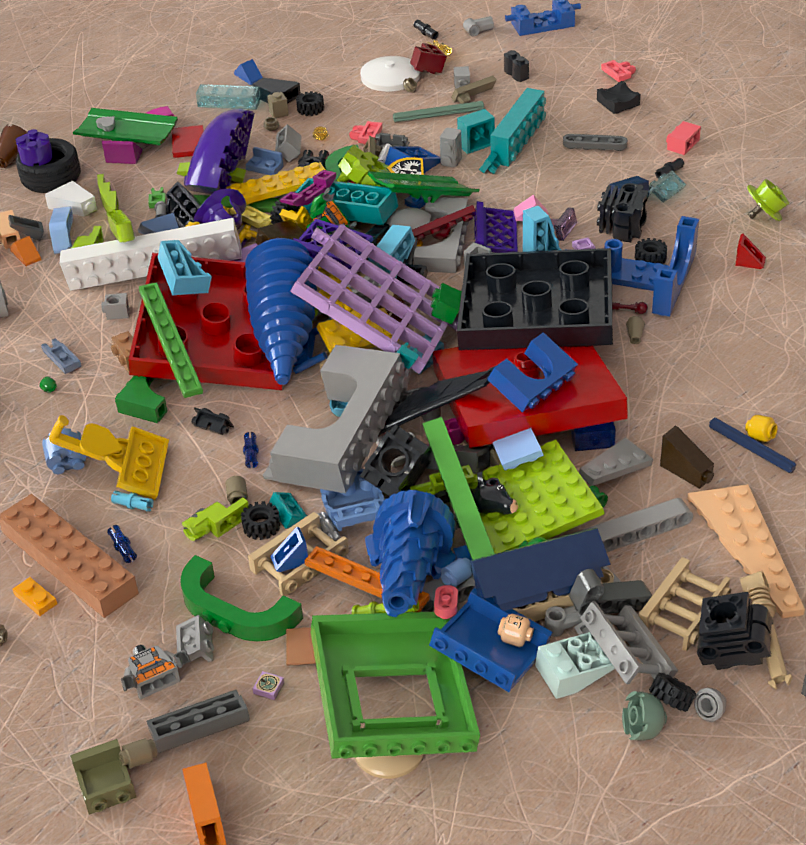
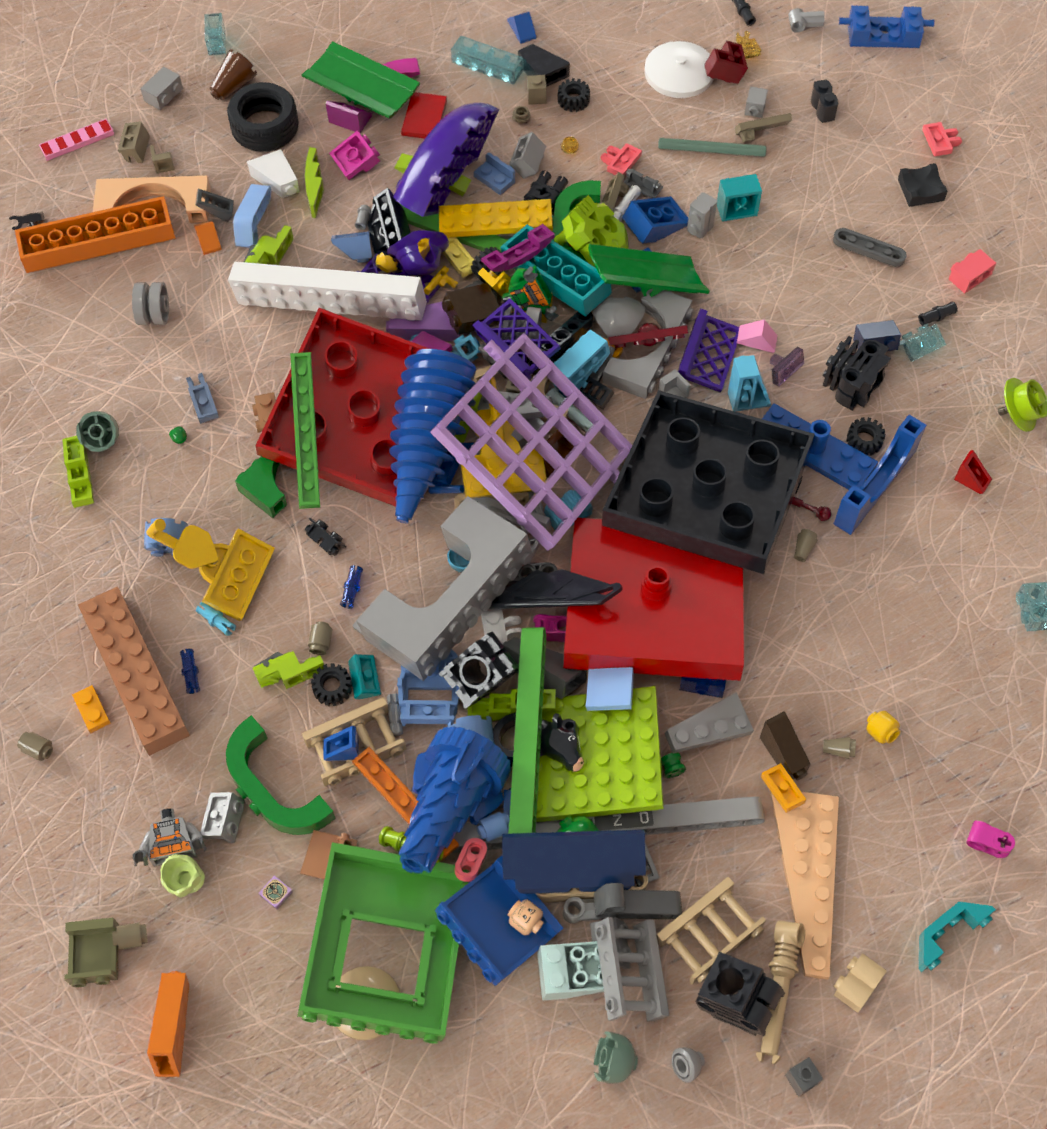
camera: 15 degrees right, 20 degrees up
dark purple brick [16,129,52,166] -> none
light grey tile [96,116,115,131] -> none
light grey brick [101,293,130,320] -> none
lime beam [106,210,135,242] -> none
dark grey brick [146,689,250,754] -> none
bright green plate [148,187,166,209] -> none
medium azure wedge [158,240,212,295] -> none
shield [386,157,424,175] -> none
teal tile [396,342,419,370] -> none
dark tan plate [403,78,417,93] -> none
green brick [430,283,462,324] -> none
teal tile [479,151,501,174] -> none
blue arch [487,333,578,413] -> none
teal brick [490,88,546,167] -> none
lavender tile [572,237,595,250] -> none
black tyre [649,672,697,712] -> none
dark blue axle [709,417,796,473] -> none
none -> yellowish green hair [160,854,205,897]
none -> dark pink plate [329,130,380,180]
none -> light orange plate [761,763,806,813]
none -> dark tan cone [823,737,856,759]

